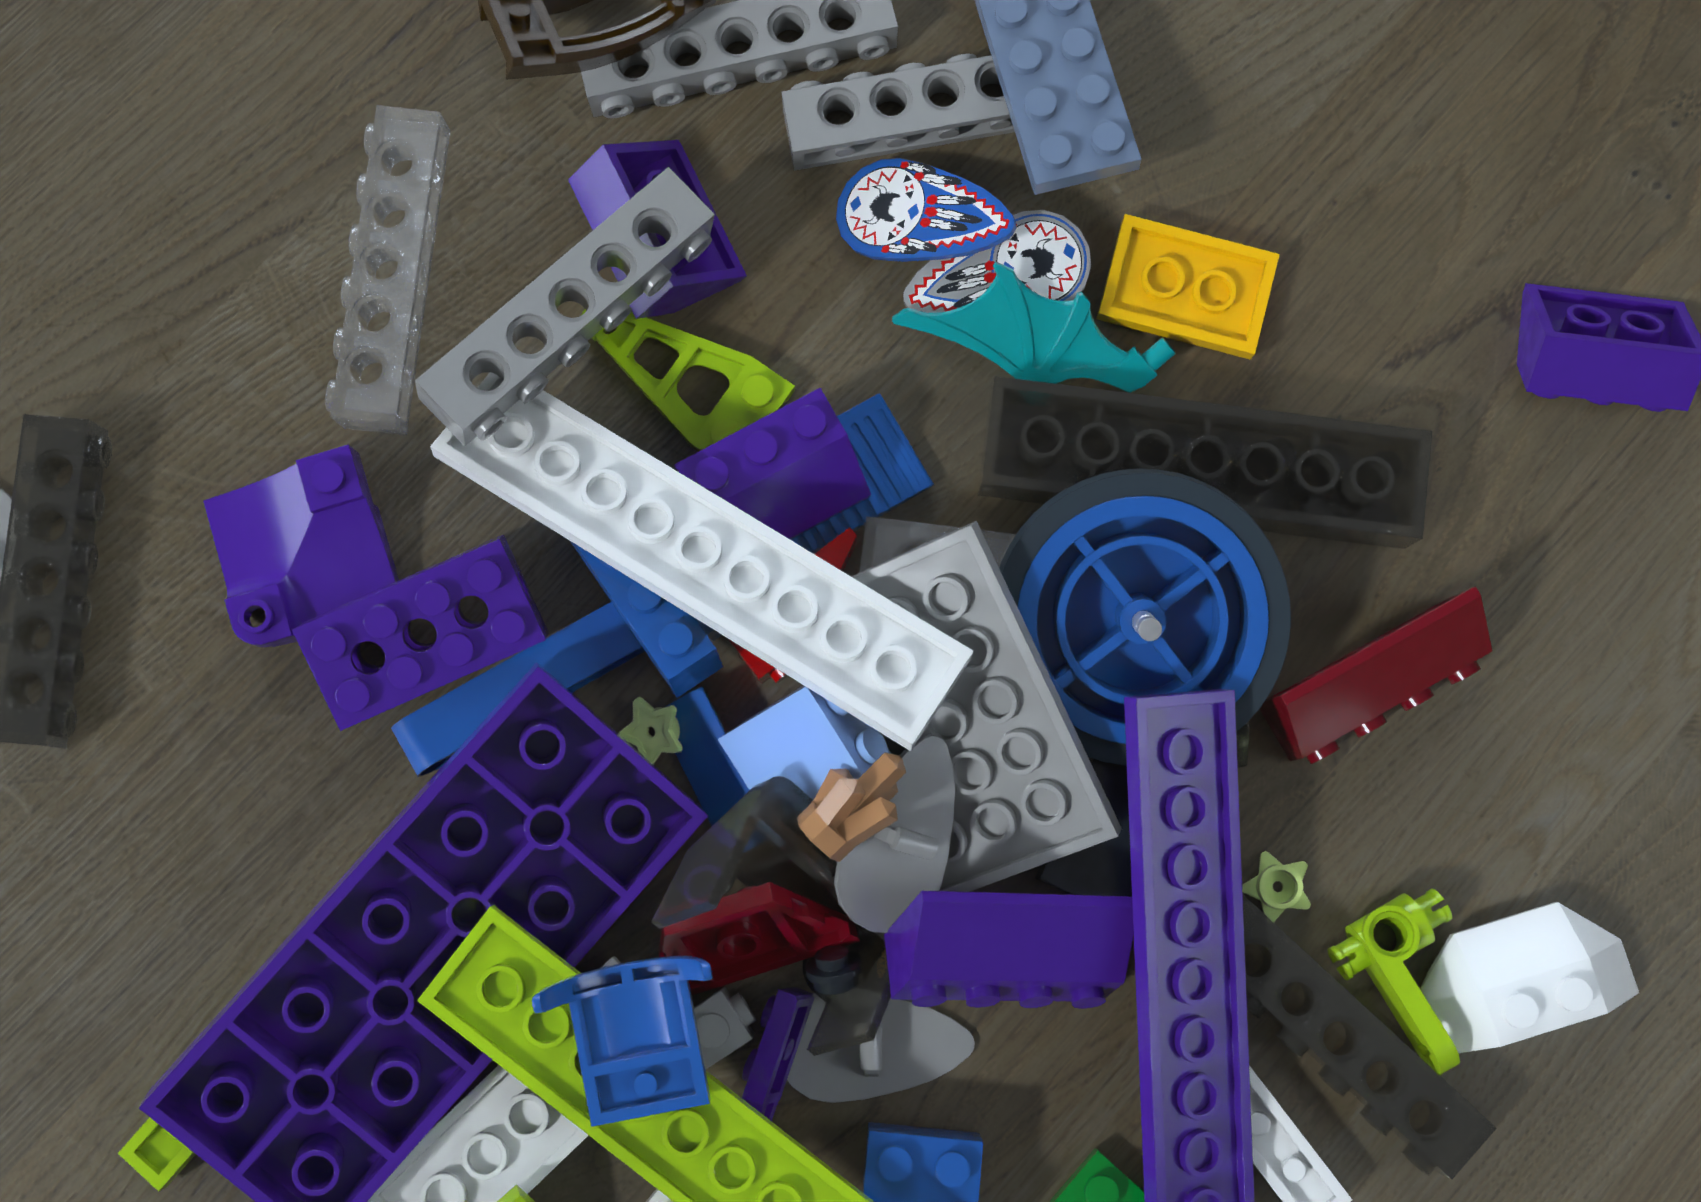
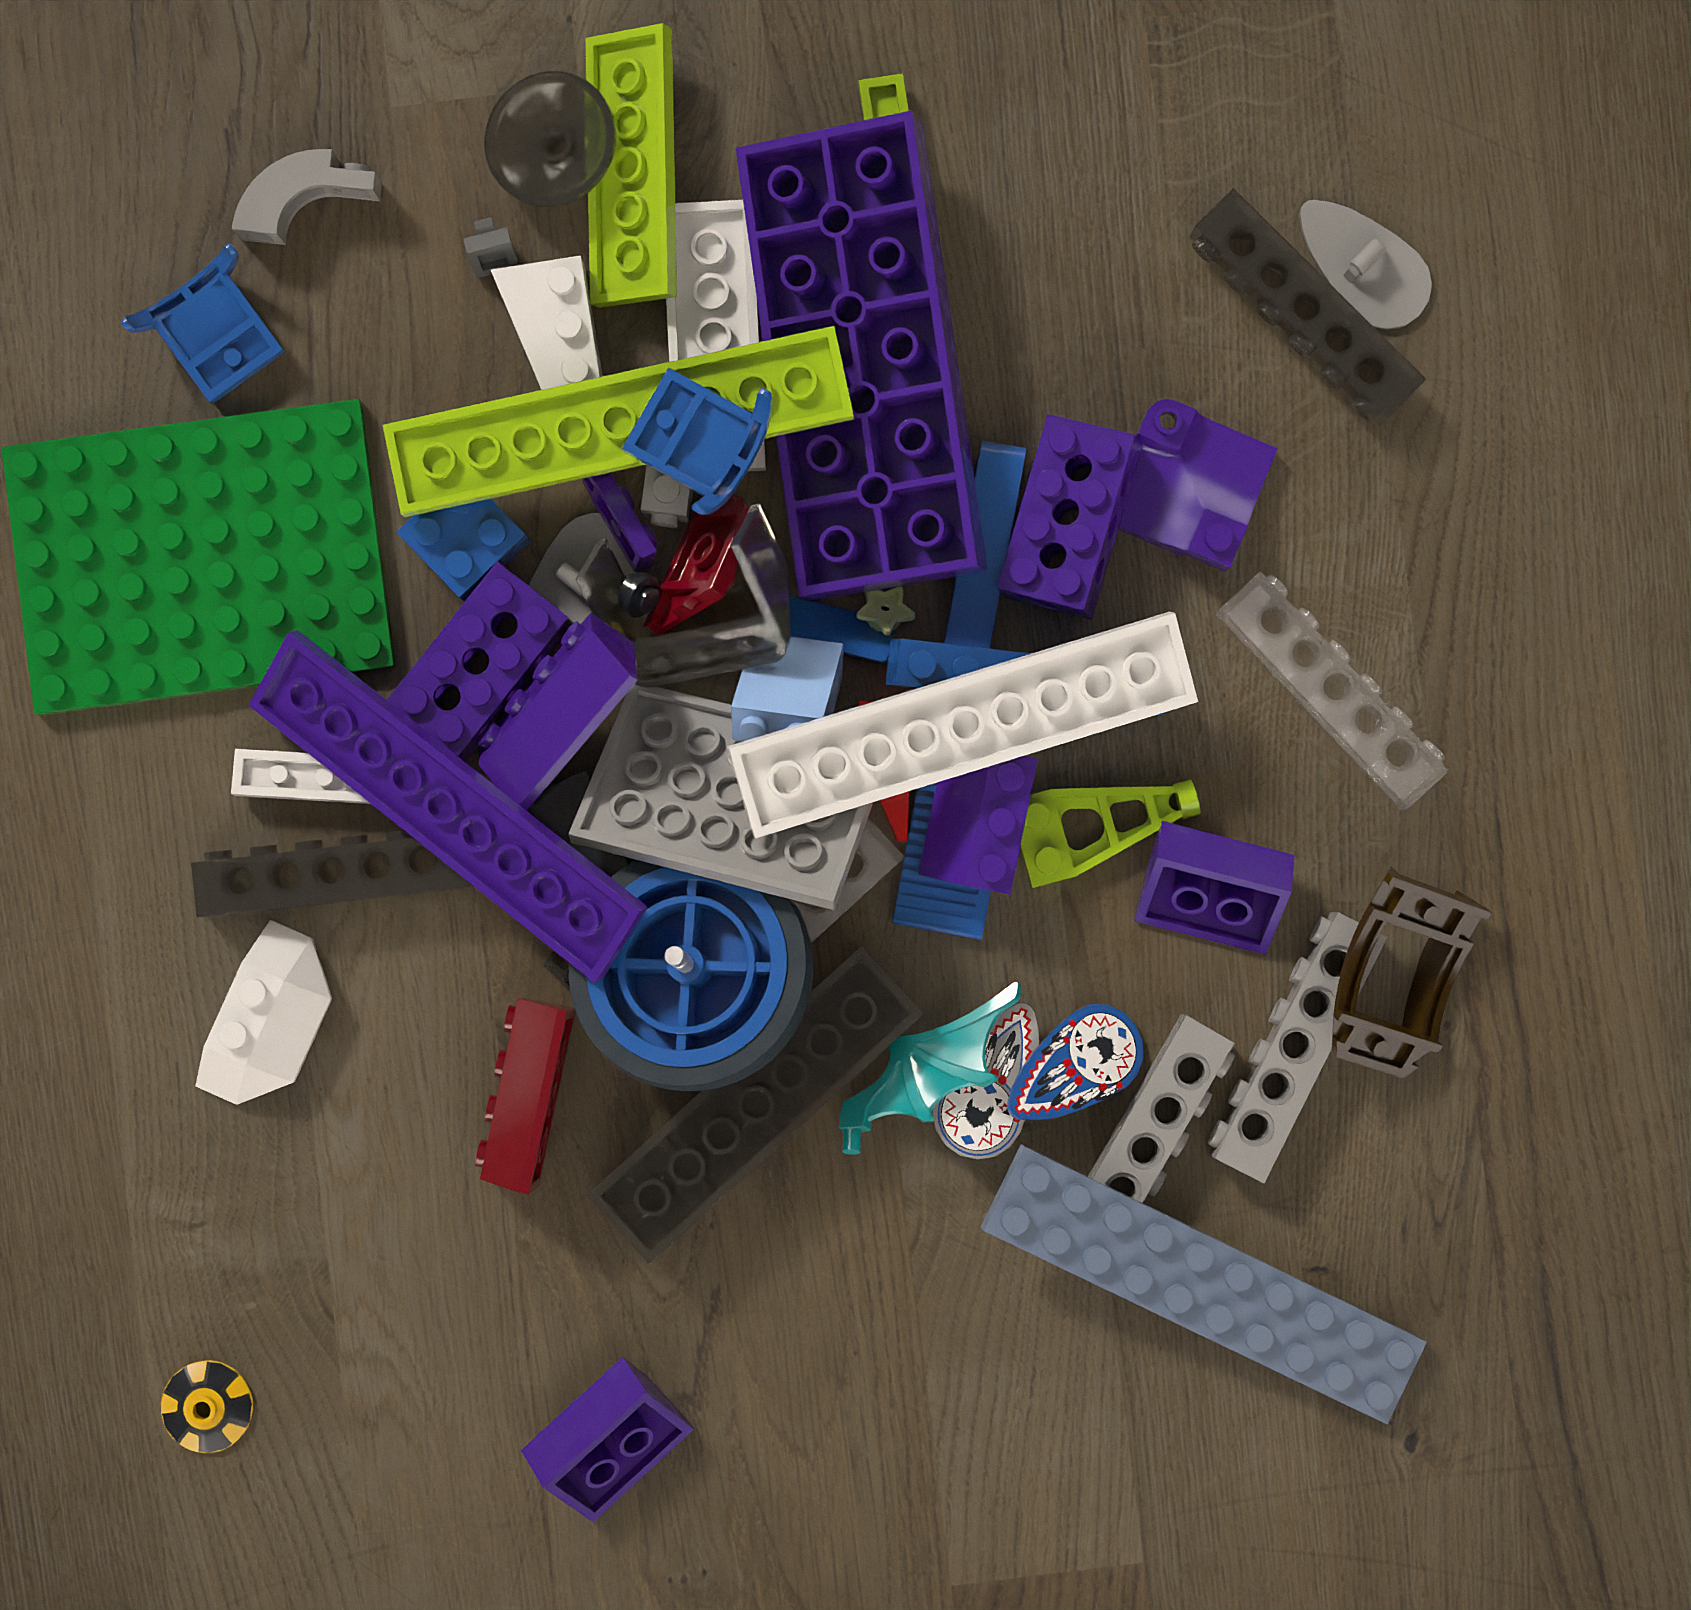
camera: 130 degrees right, 5 degrees up
light grey brick [415,167,715,446] -> none
medium nougat rock [797,752,906,862] -> none
light grey shield [834,735,955,933] -> none
yellow plate [1096,214,1280,360] -> none
yellowish green plate [1242,851,1311,923] -> none
lime piece [1327,888,1460,1076] -> none
none -> dark purple brick [387,562,574,763]

